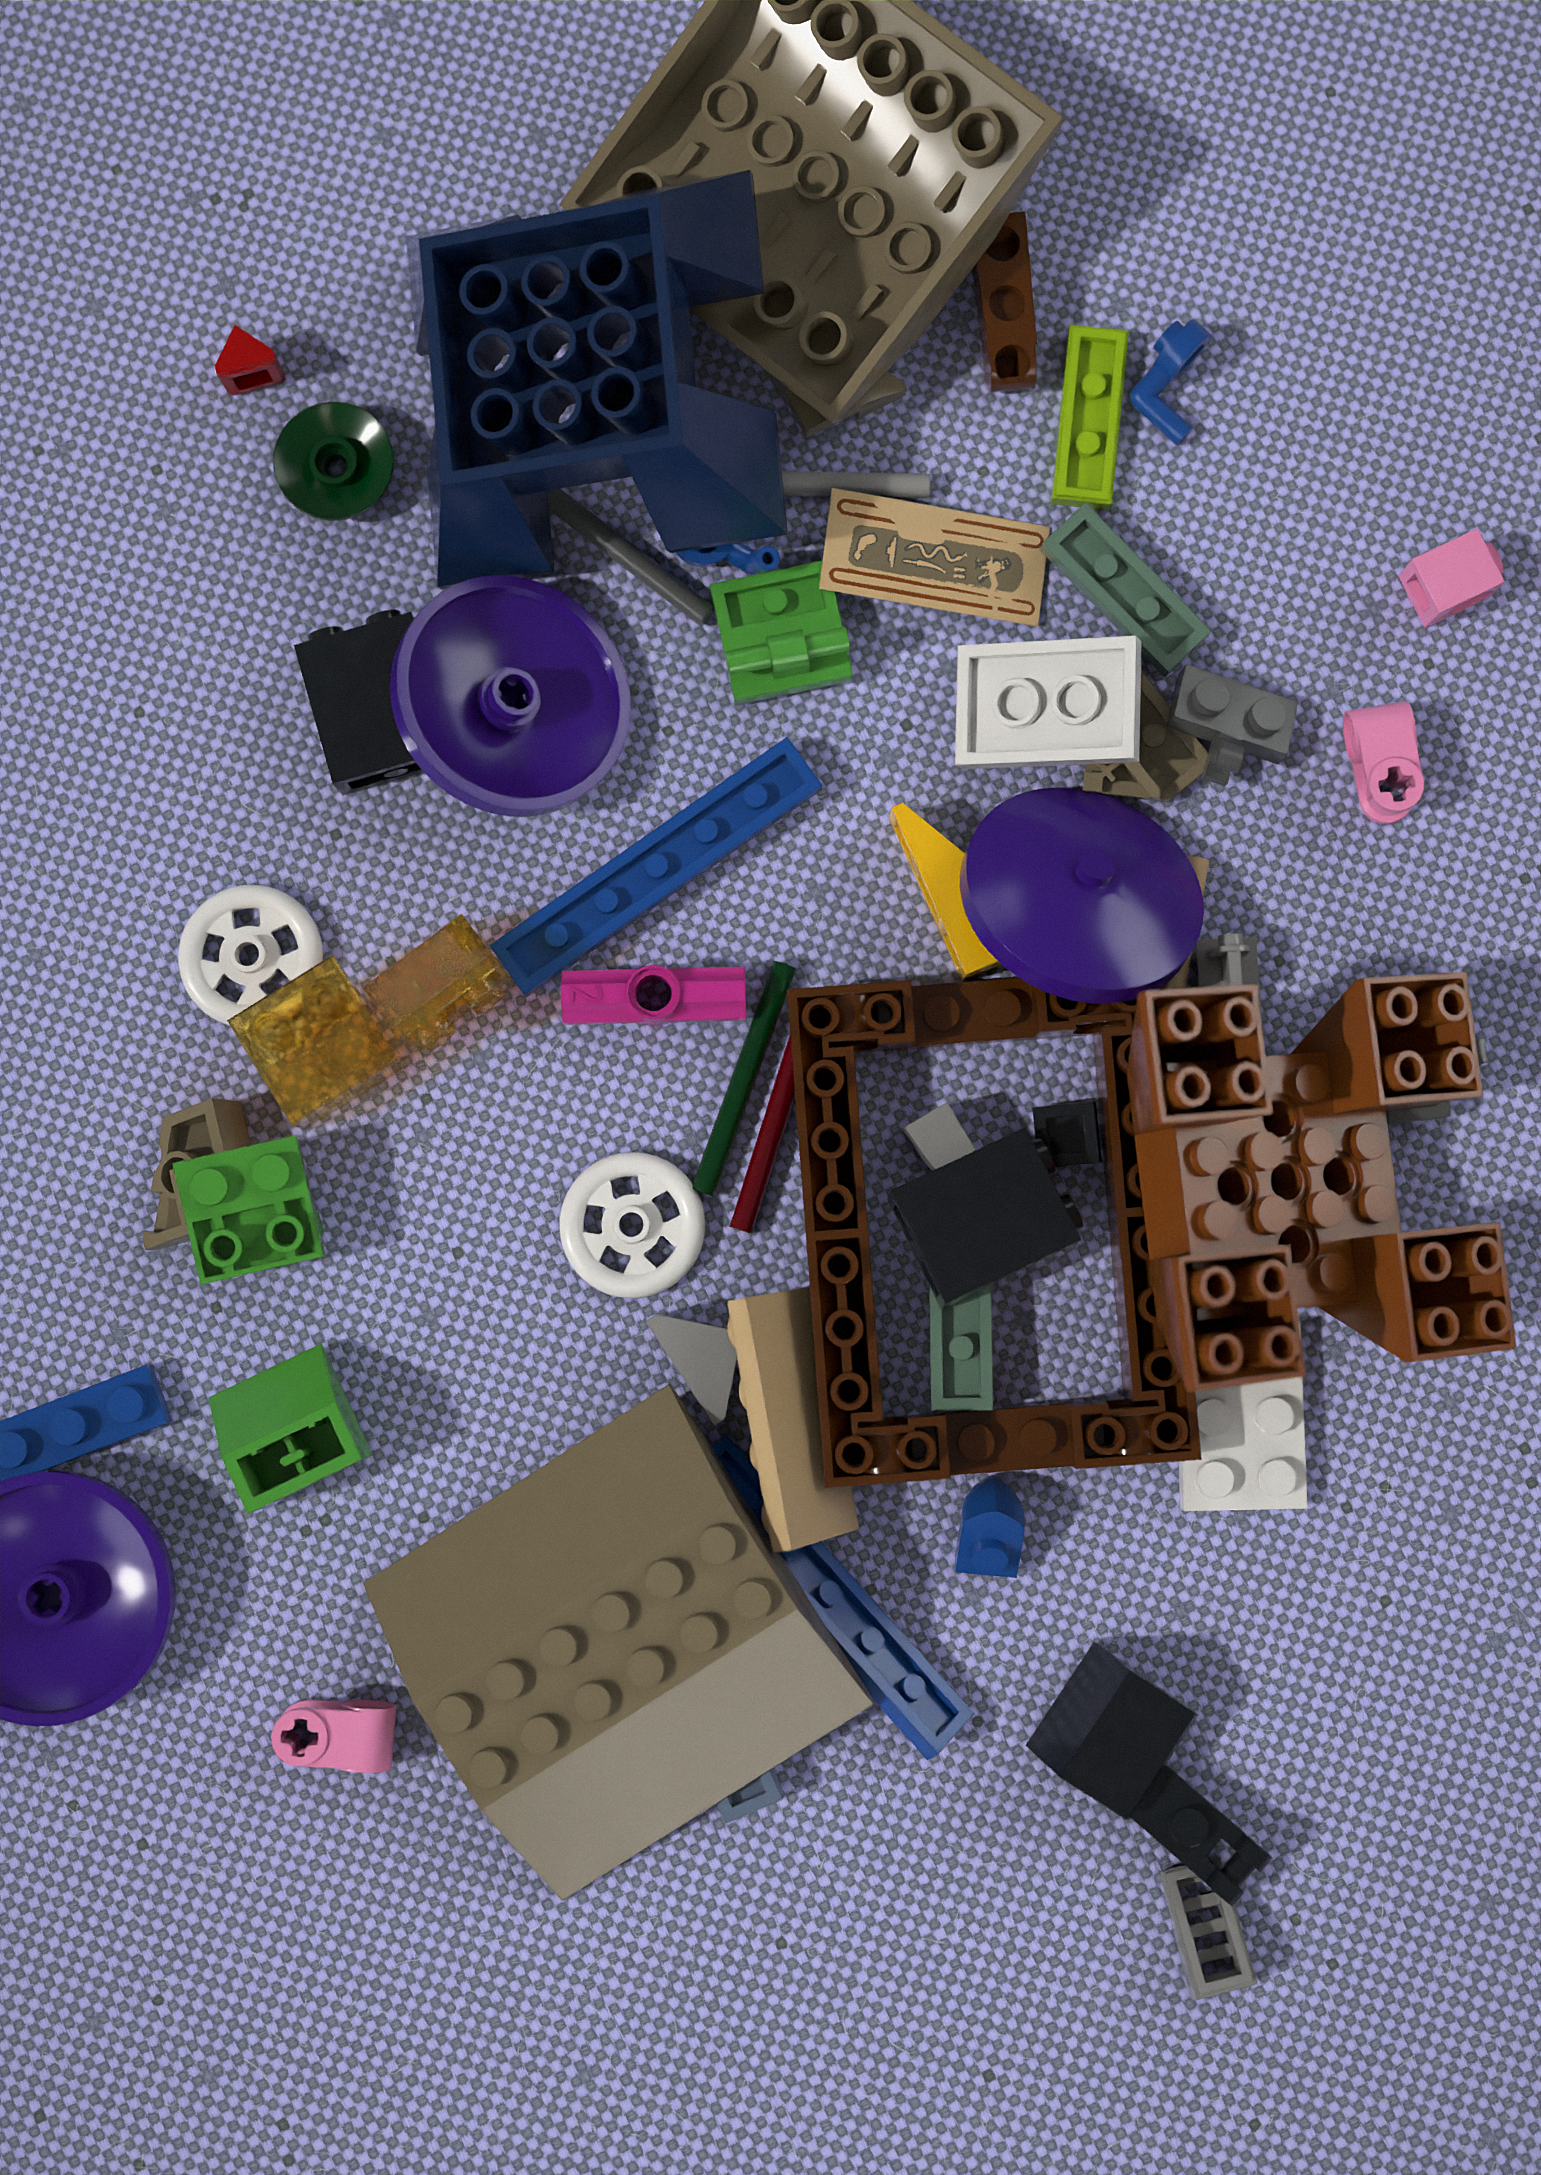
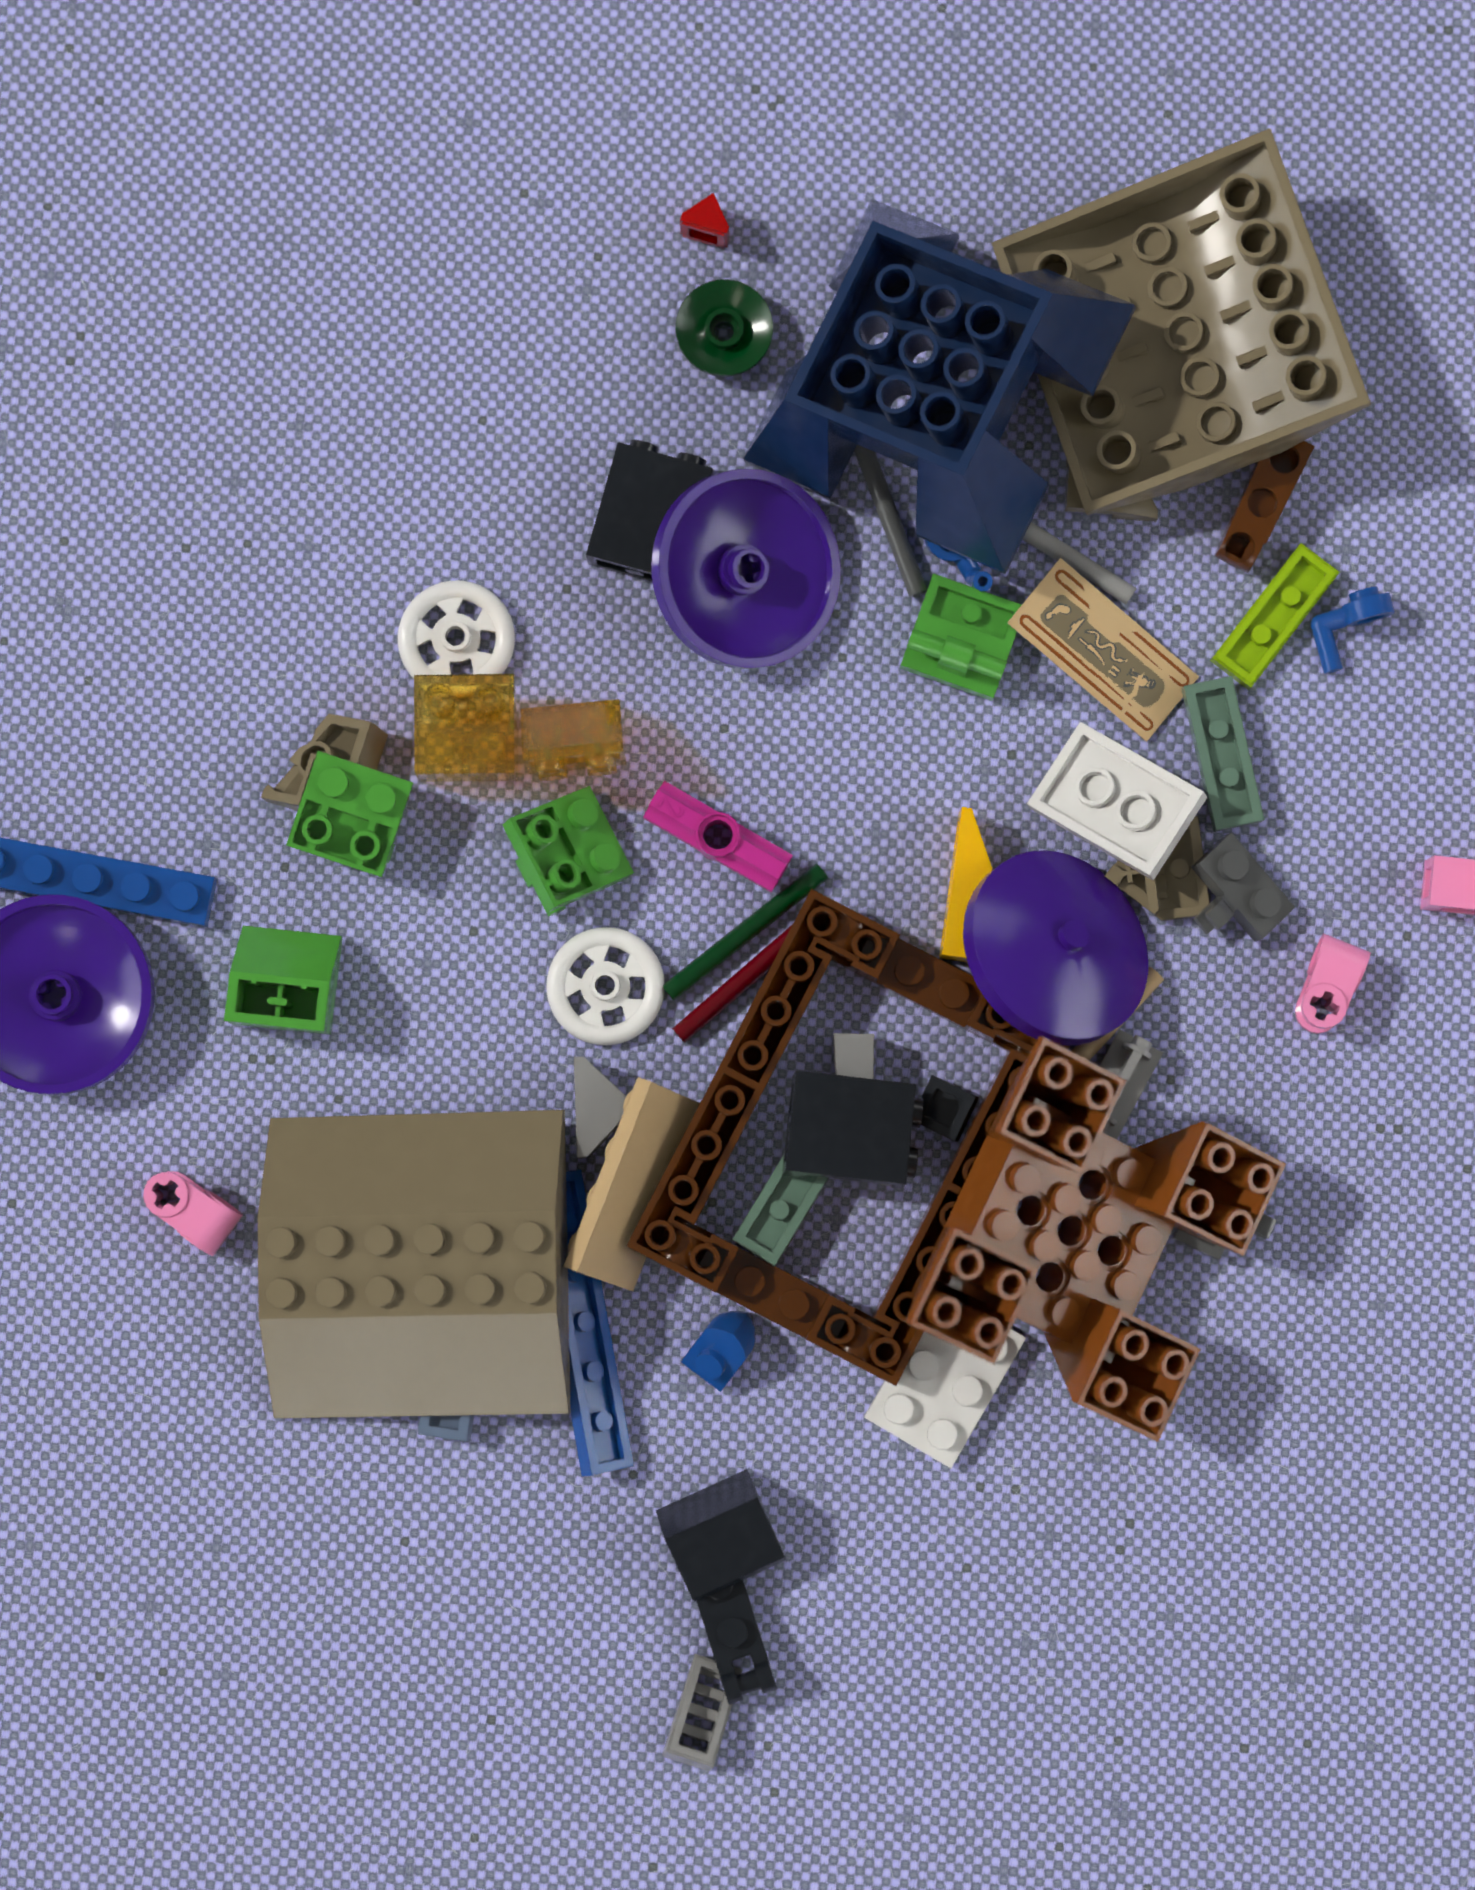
camera: 30 degrees right, 0 degrees up
blue plate [489,737,822,998] -> none
none -> bright green plate [502,786,634,917]

